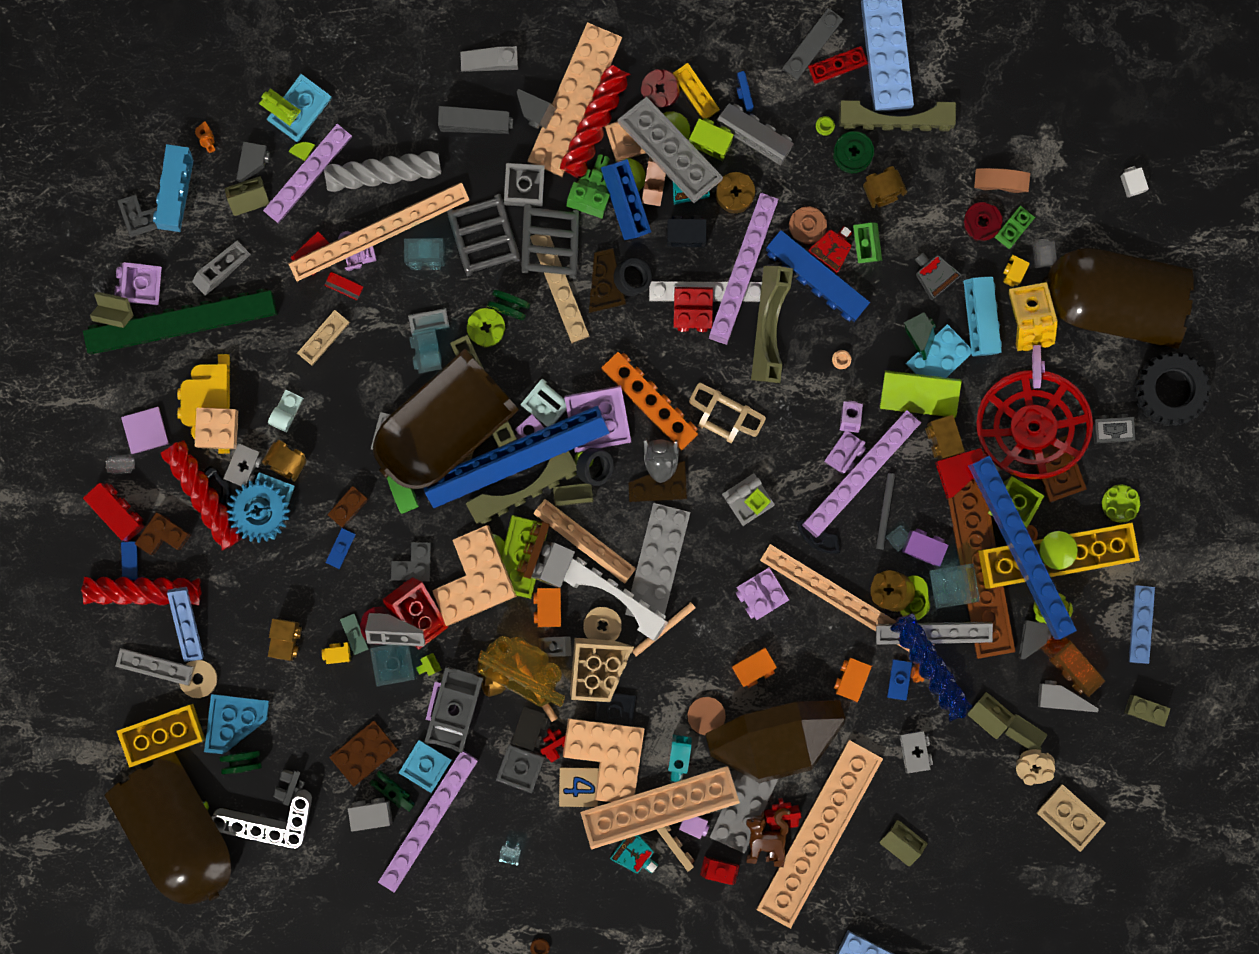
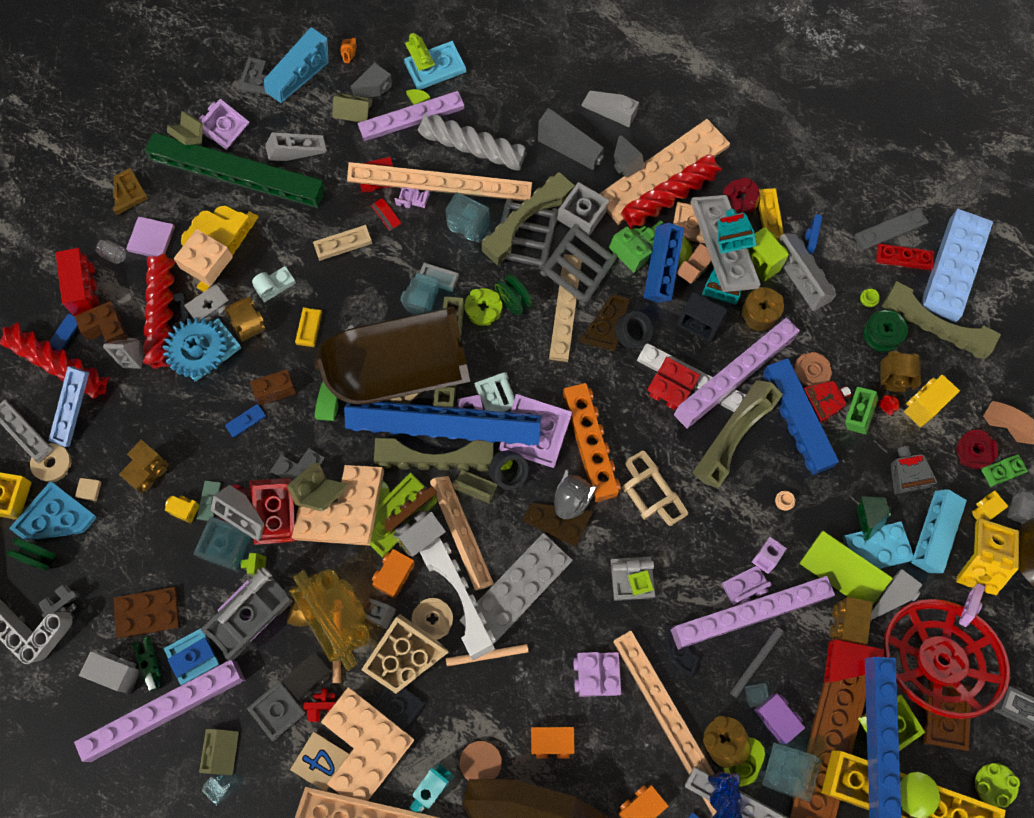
camera: 30 degrees right, 15 degrees down
none -> tan tile [75,478,102,501]
none -> light grey slope [103,338,144,369]
none -> pearl gold wing [113,168,148,215]
none -> blue plate [167,637,216,678]
none -> olive panel [199,729,239,775]
none -> light grey pin [217,567,272,624]
none -> olive bracket [287,462,348,511]
none -> yellow tile [295,308,322,347]
none -> olive arch [482,172,575,265]
none -> teal torso [718,209,756,254]
none -> light grey slope [871,569,922,620]
none -> red plate [878,395,899,415]
none -> yellow brick [904,375,960,428]

